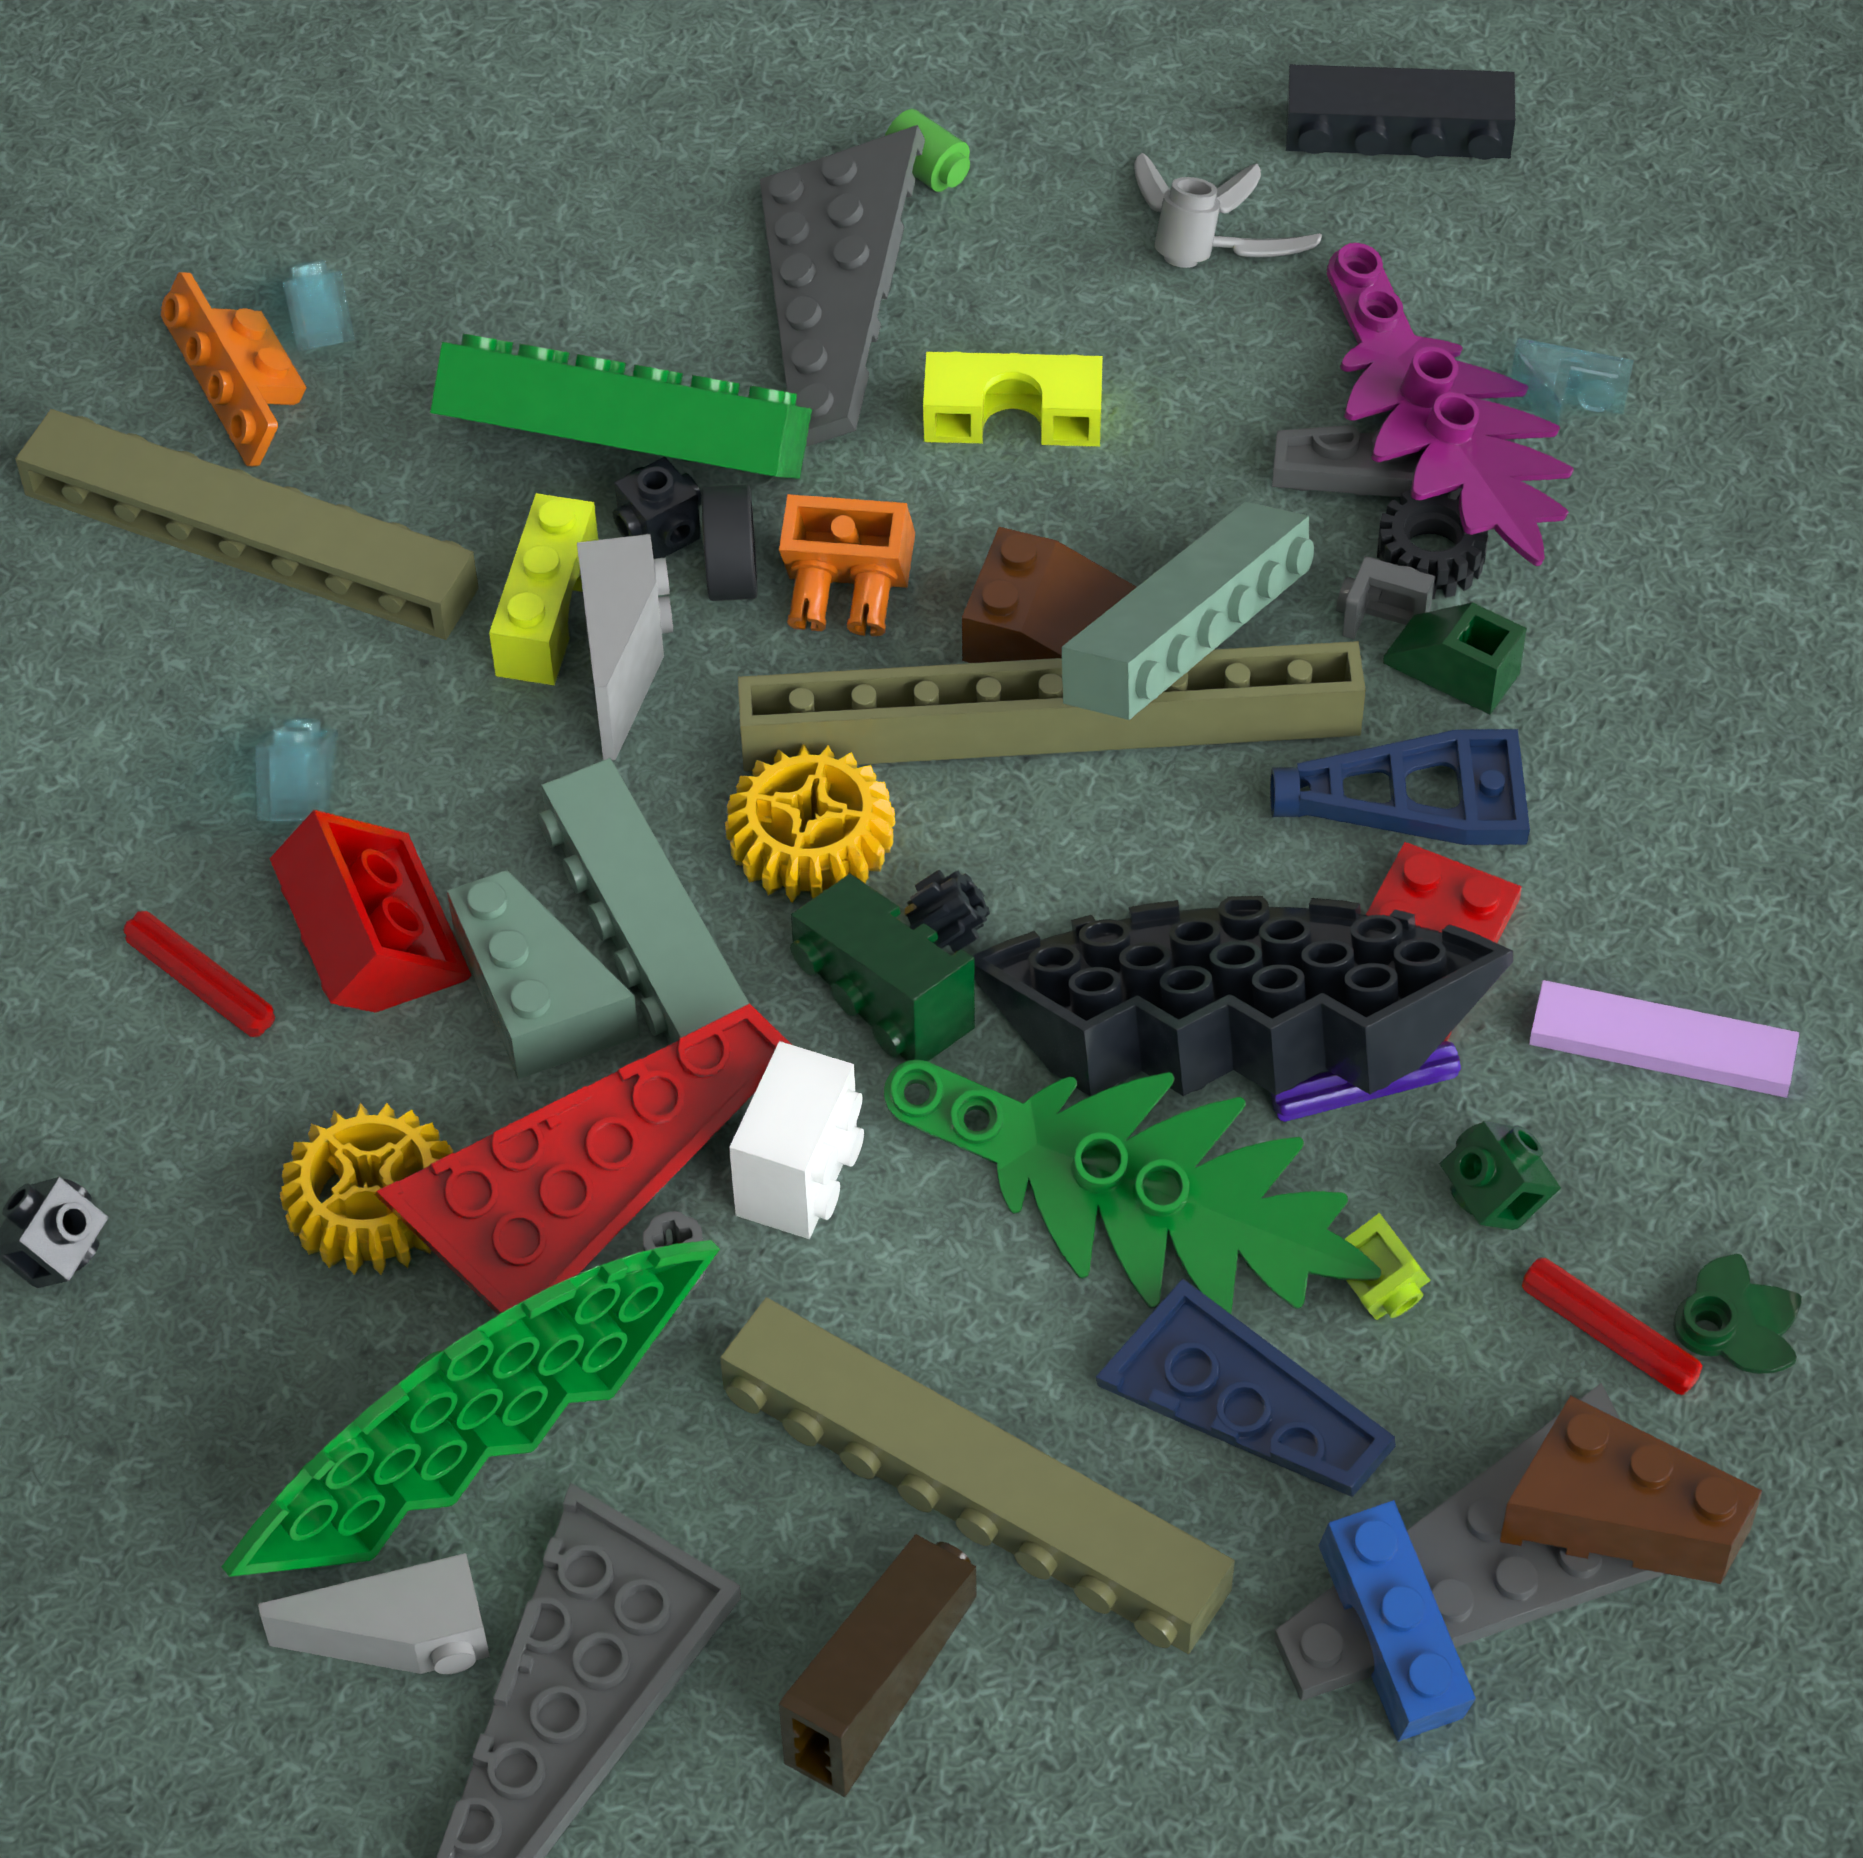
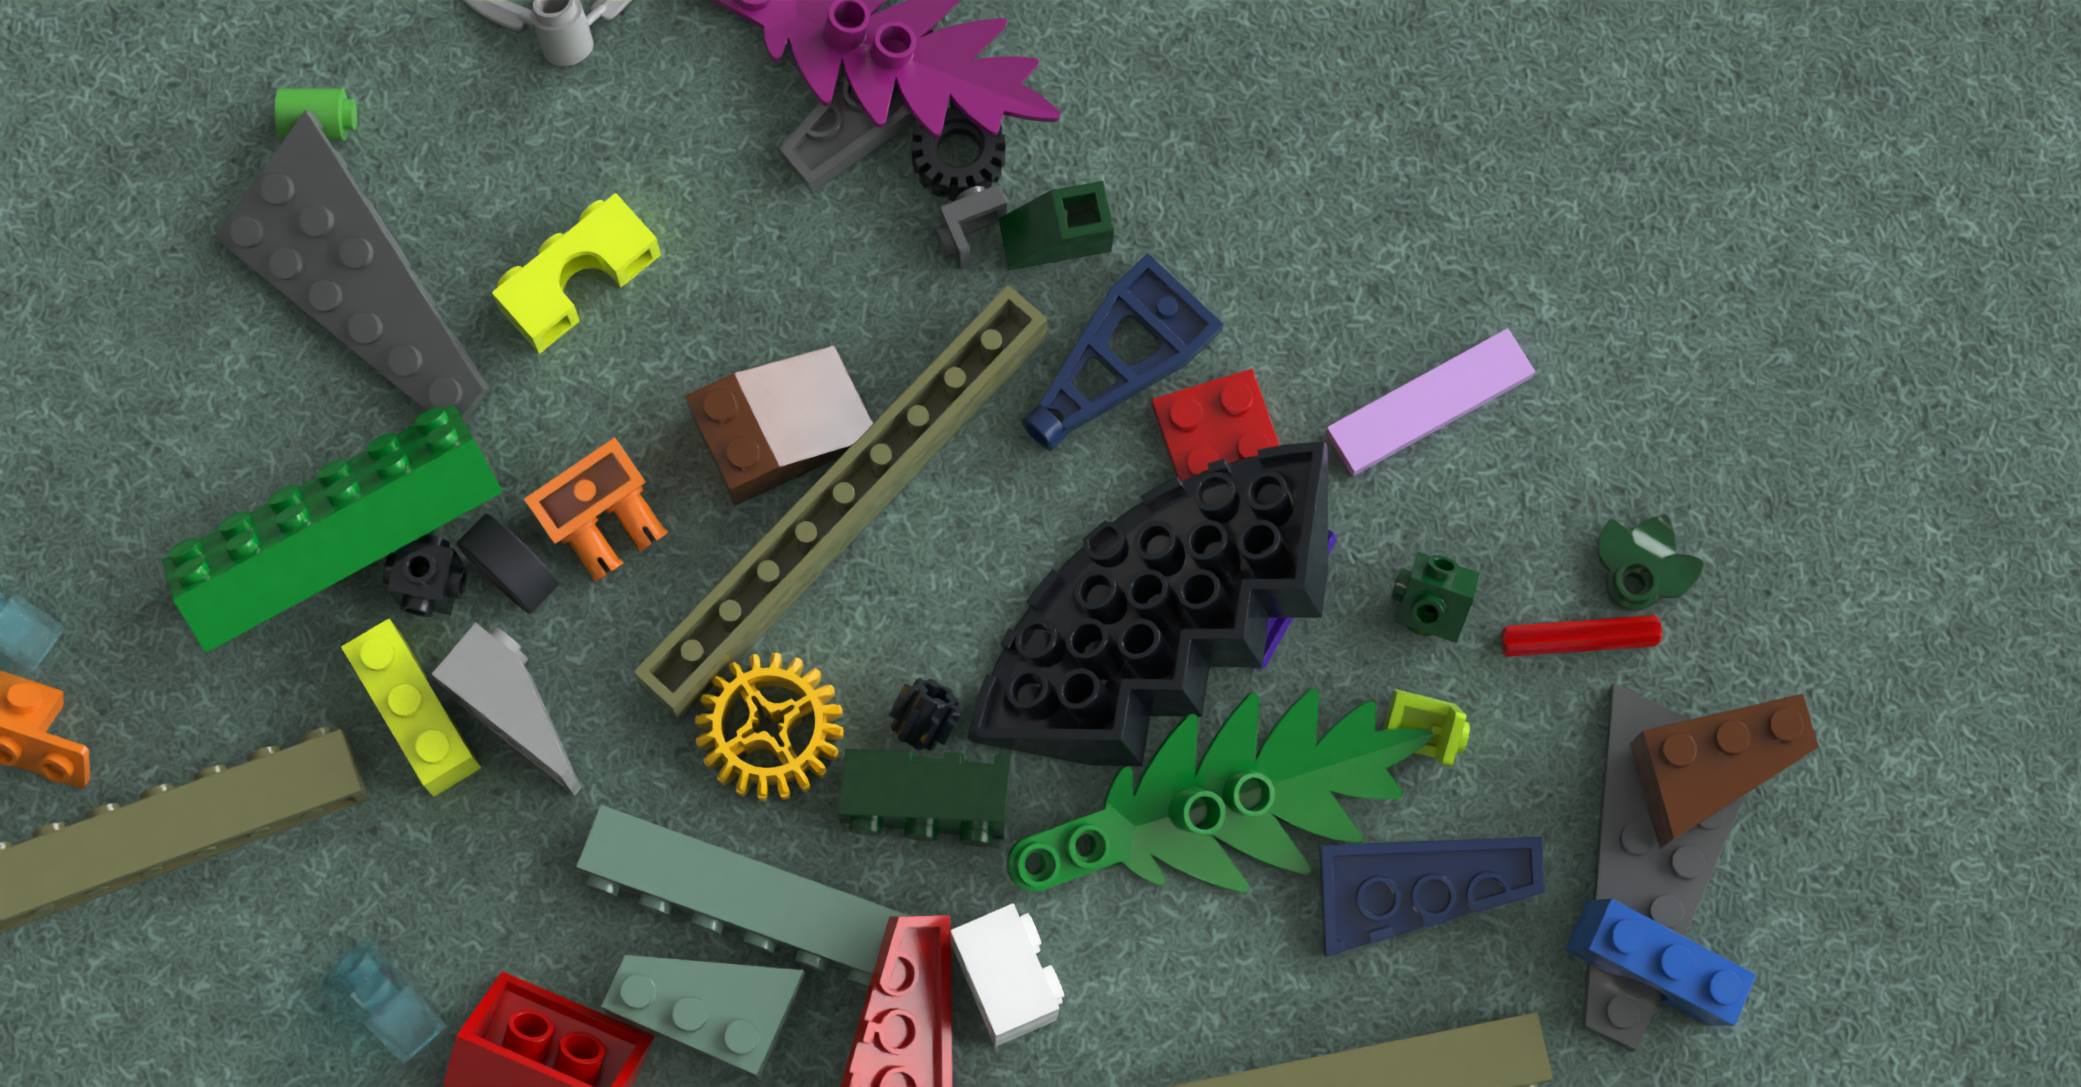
camera: 50 degrees left, 20 degrees up
sand green brick [1062,501,1314,720] -> none

